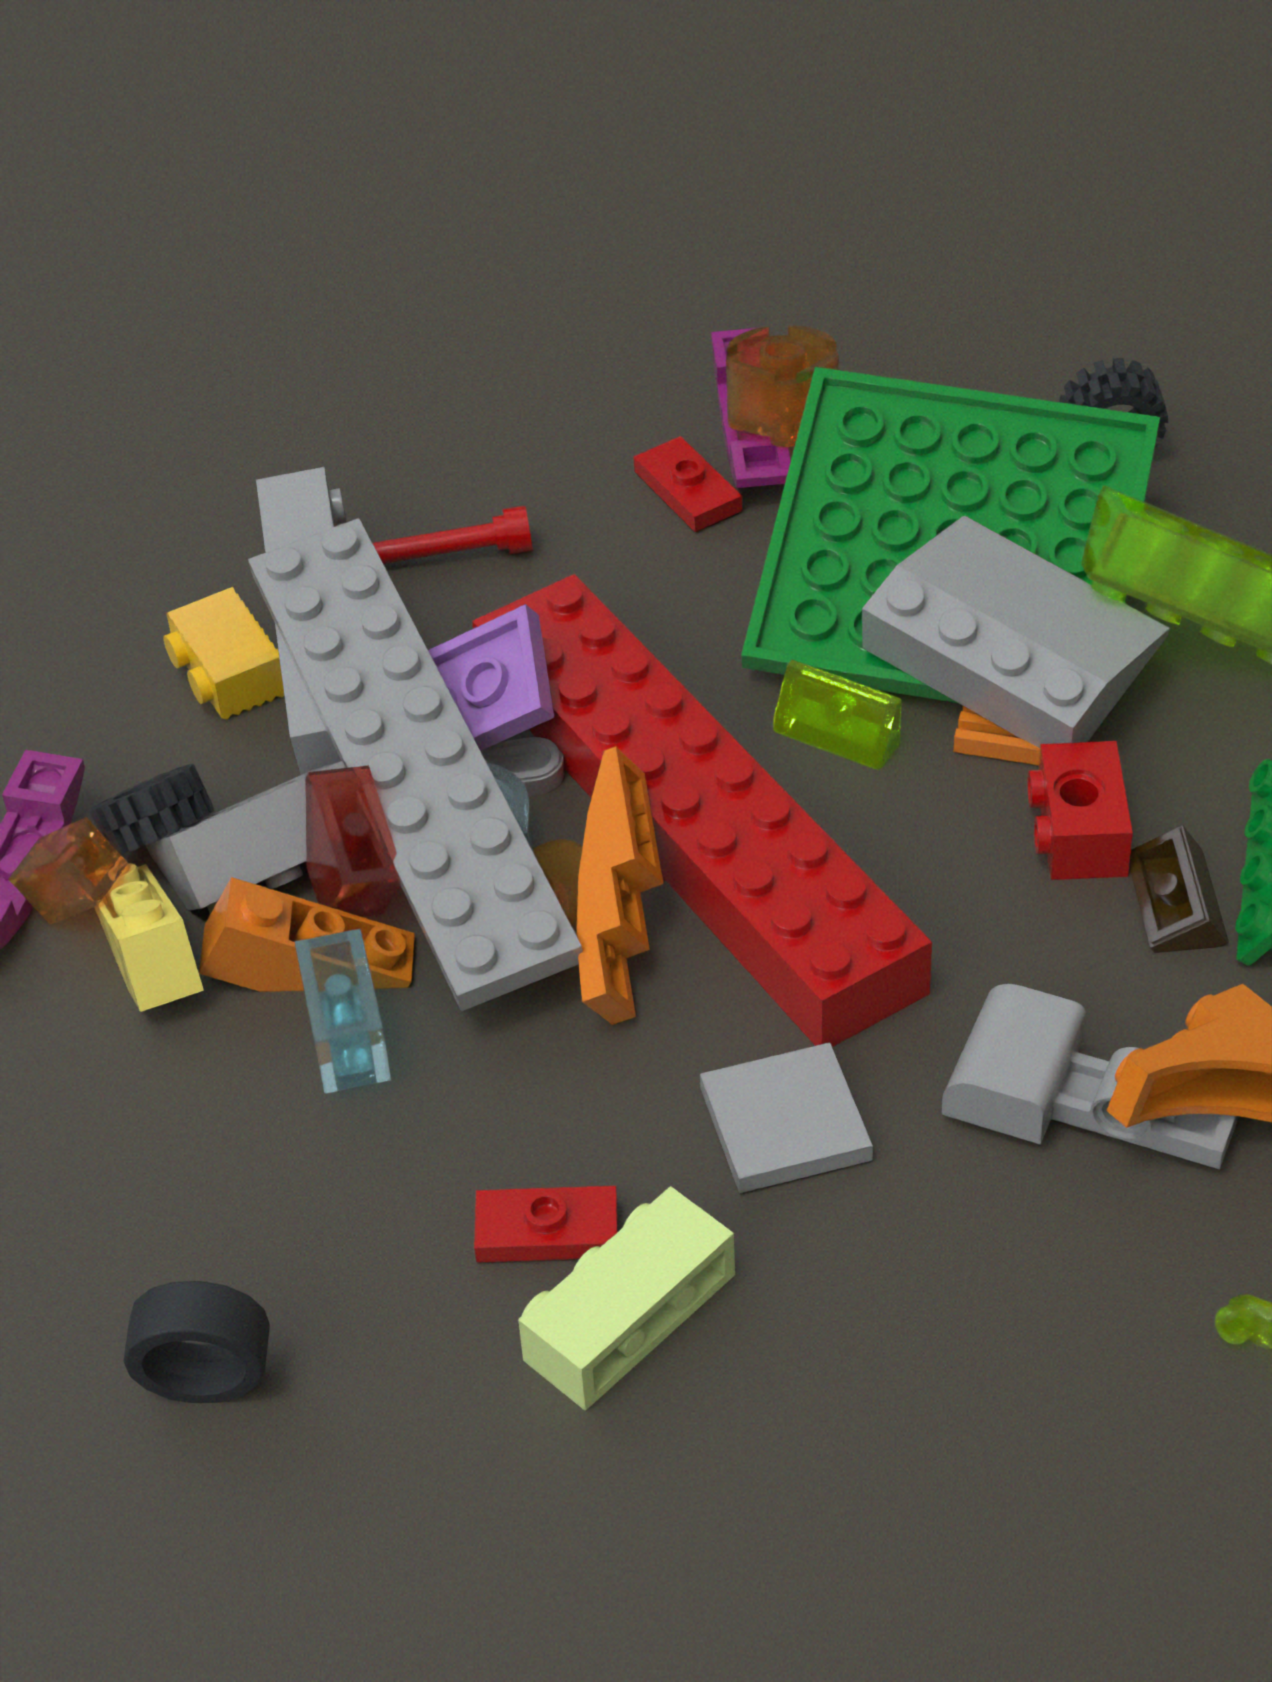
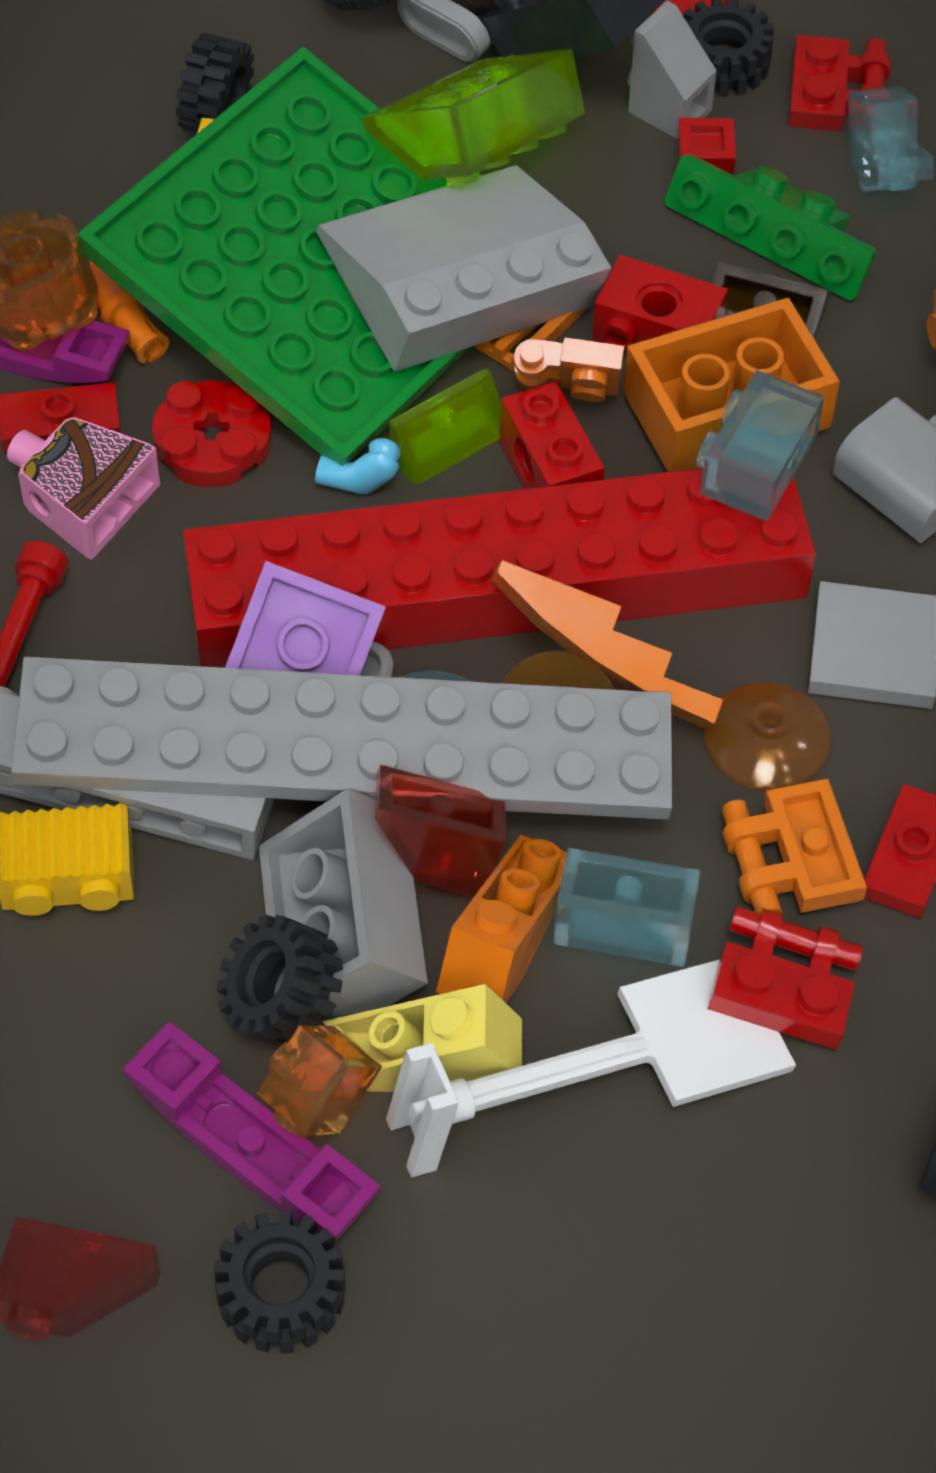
camera: 70 degrees left, 10 degrees up
none -> torso [7,417,160,560]
none -> red plate [152,381,272,487]
none -> medium azure arm [315,438,401,495]
none -> white piece [386,959,796,1178]
none -> red brick [499,381,605,489]
none -> orange plate [514,337,624,402]
none -> orange brick [623,297,840,472]
none -> clear light blue brick [696,370,824,521]
none -> clear orange dish [704,682,831,792]
none -> red plate [707,906,863,1050]
none -> orange plate [721,779,867,914]

